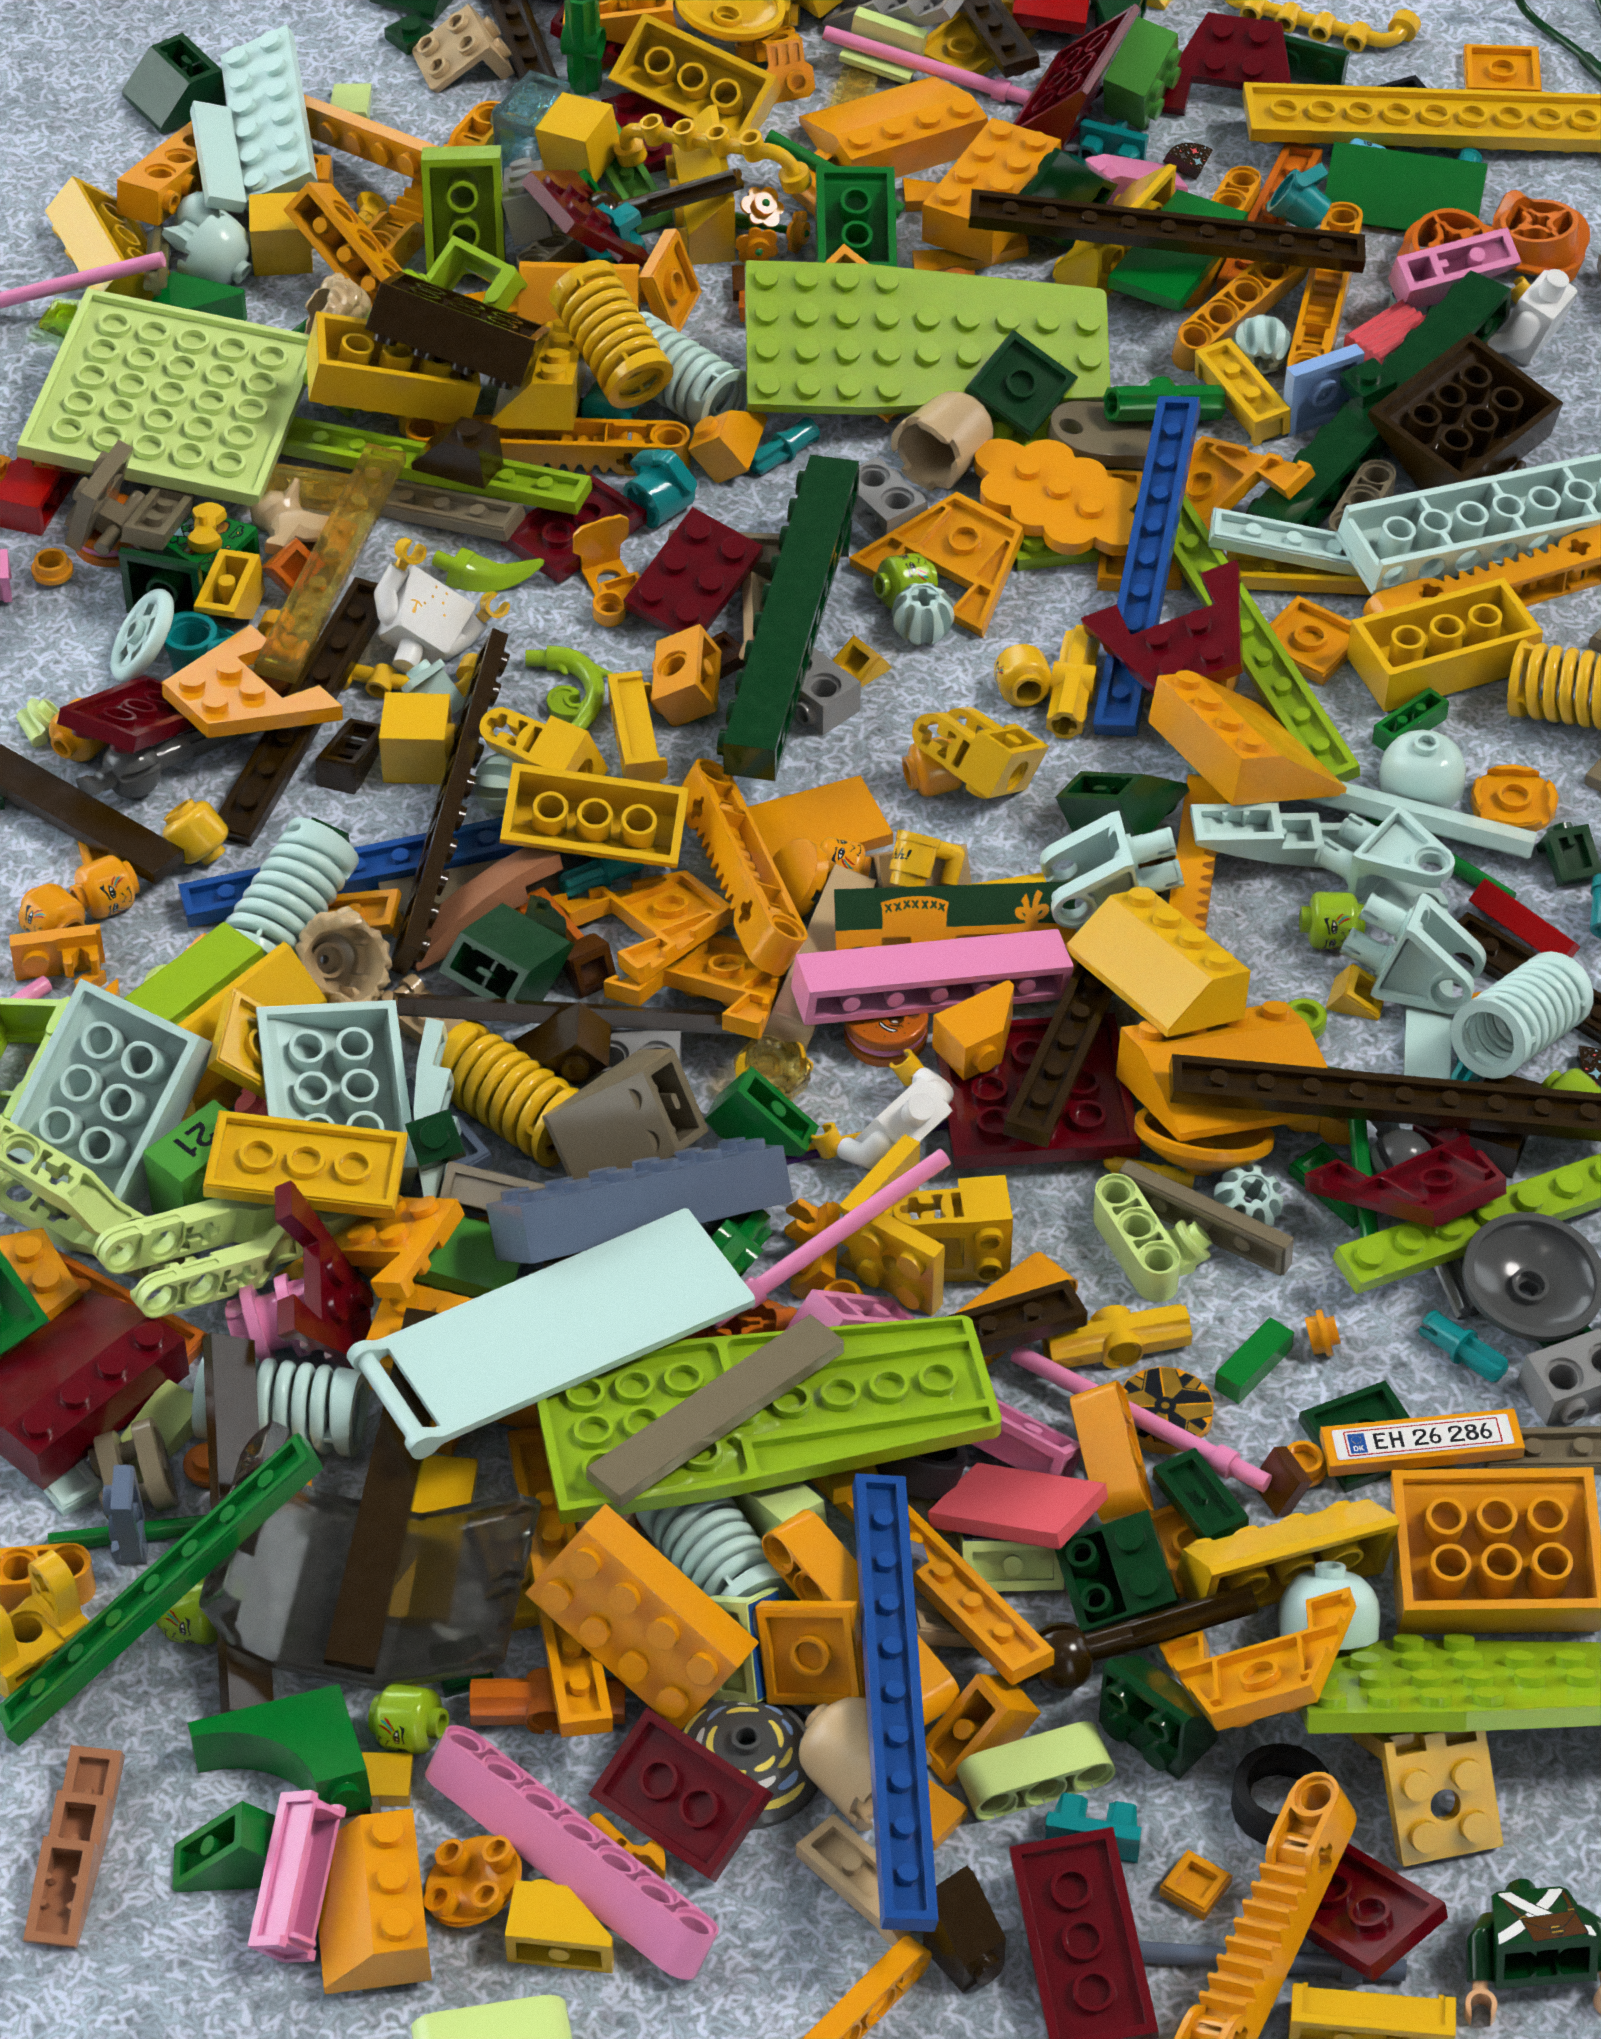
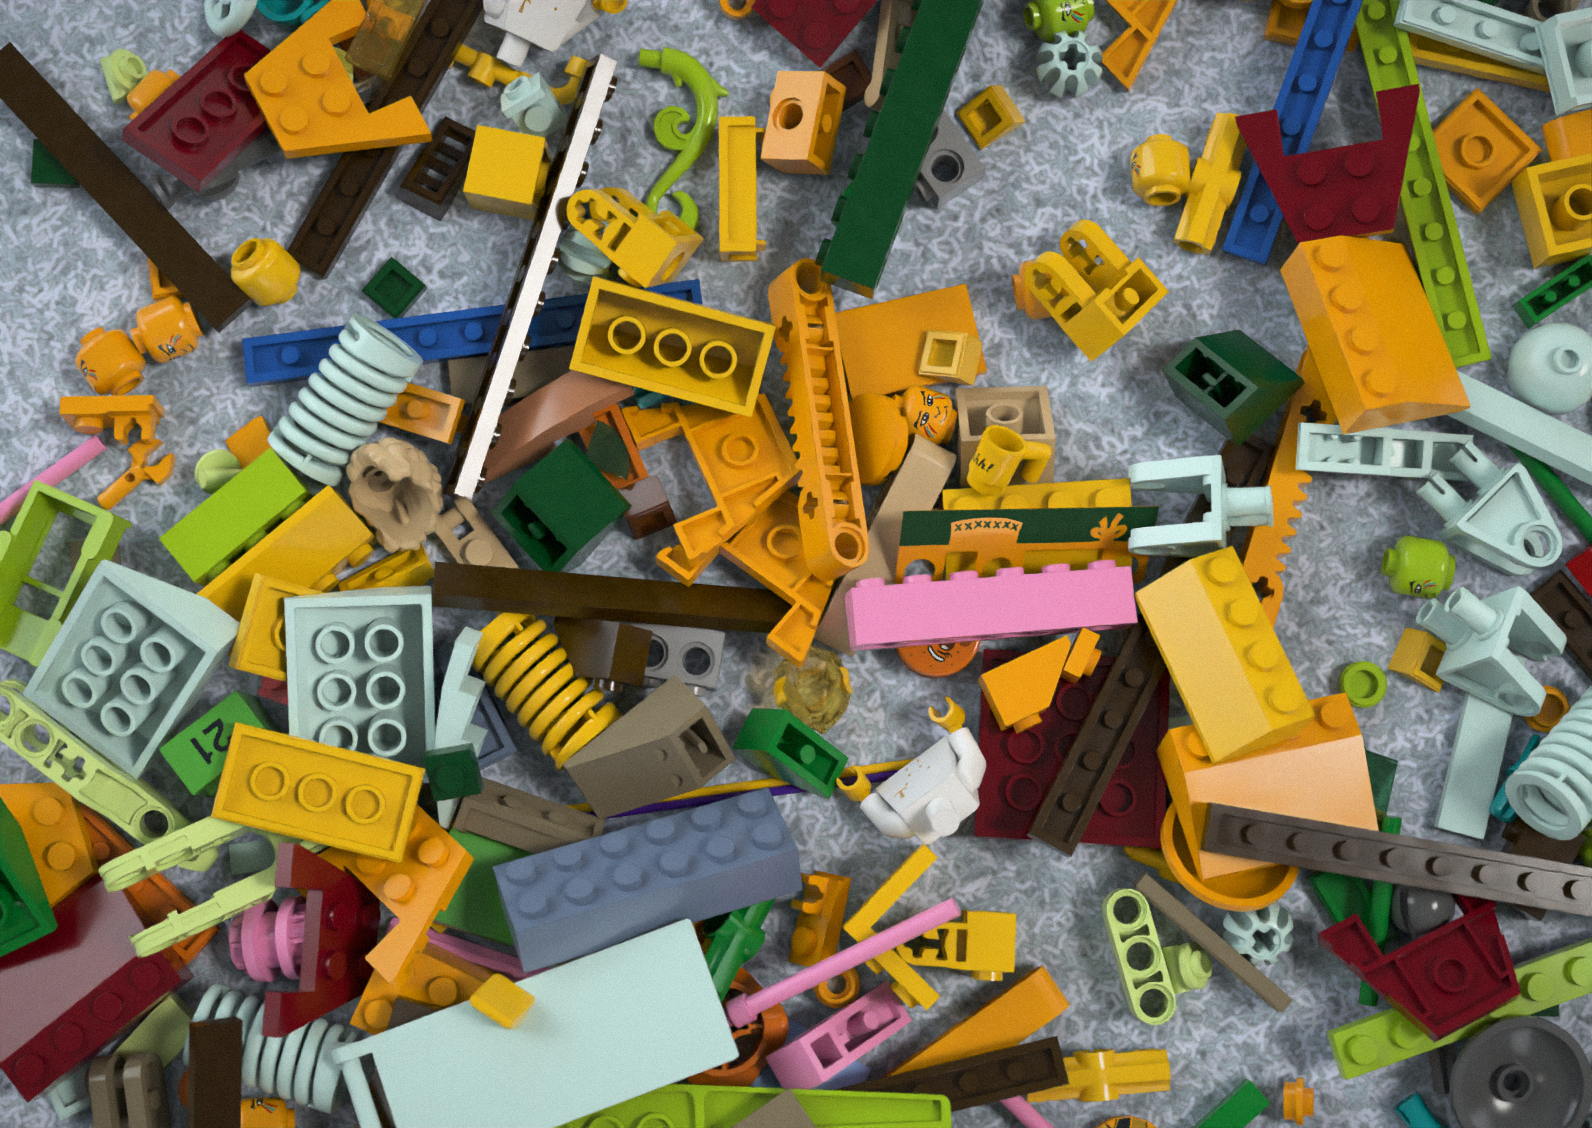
camera: 10 degrees right, 35 degrees up
none -> yellow slope [469,973,535,1030]
none -> yellow slope [918,330,982,386]
none -> light orange plate [1060,627,1102,684]

